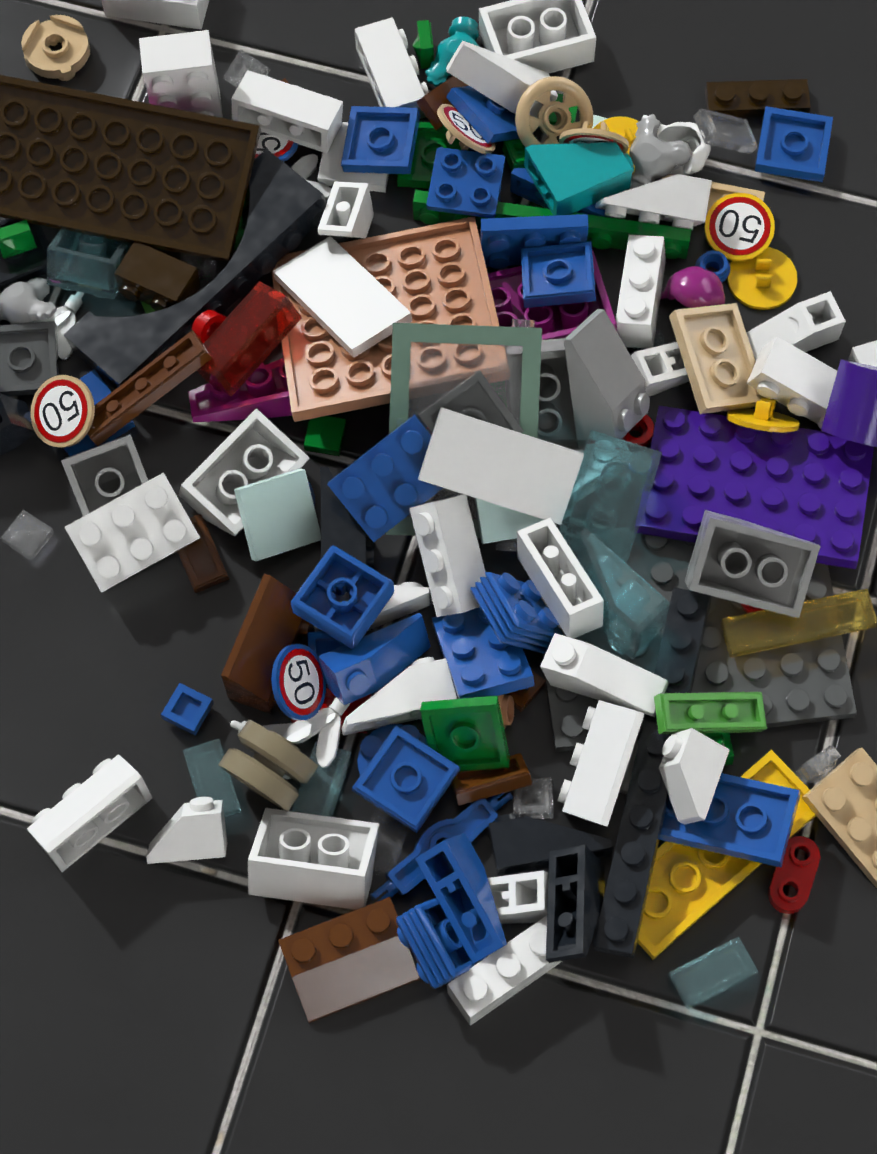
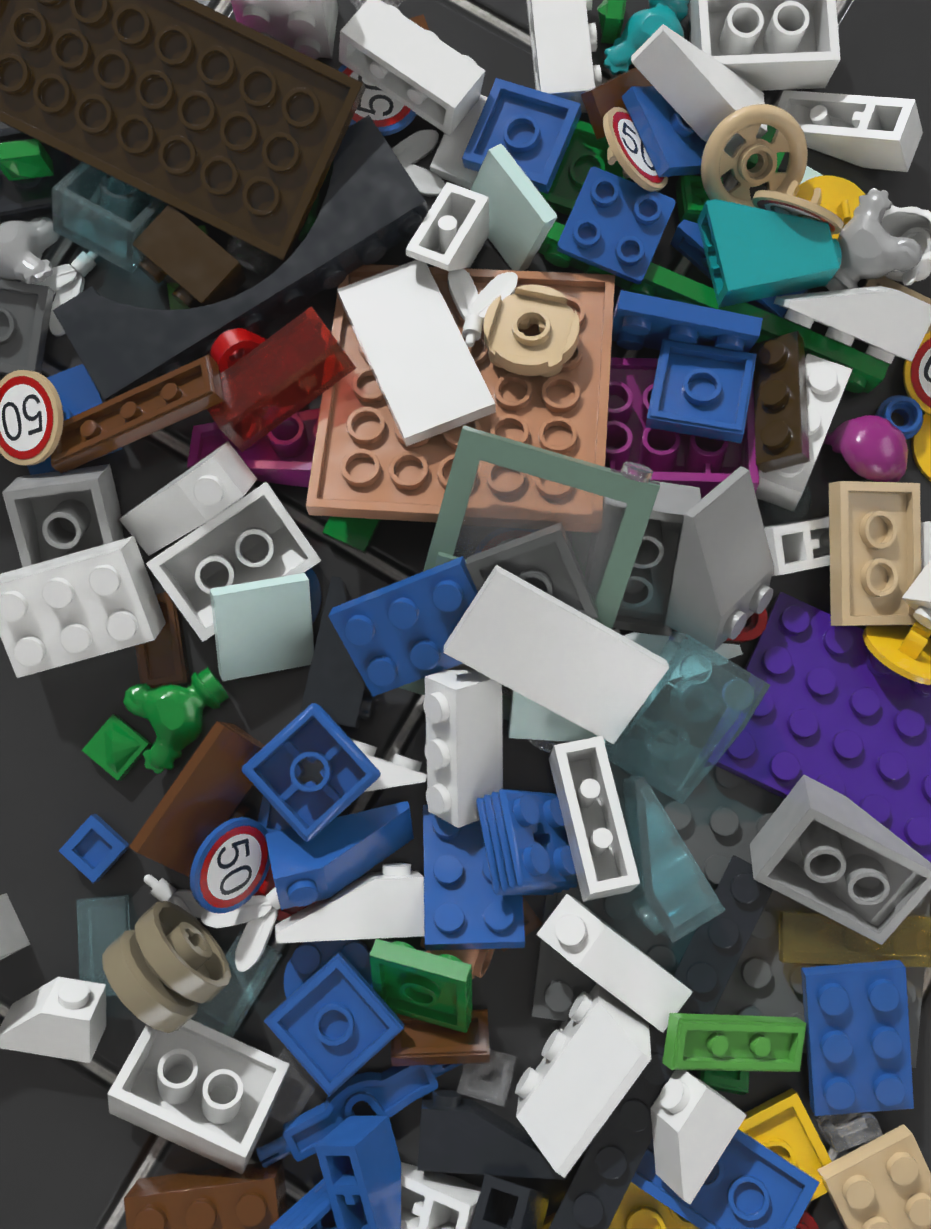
camera: 10 degrees right, 15 degrees up
none -> green tile [82,714,152,781]
none -> white slope [119,441,257,556]
none -> green animal [123,667,229,774]
none -> white piece [447,269,518,347]
none -> light aqua tile [471,144,557,271]
none -> tan plate [483,284,580,377]
none -> dark brown plate [753,331,810,473]
none -> white slope [777,90,923,172]
none -> blue plate [801,960,914,1116]

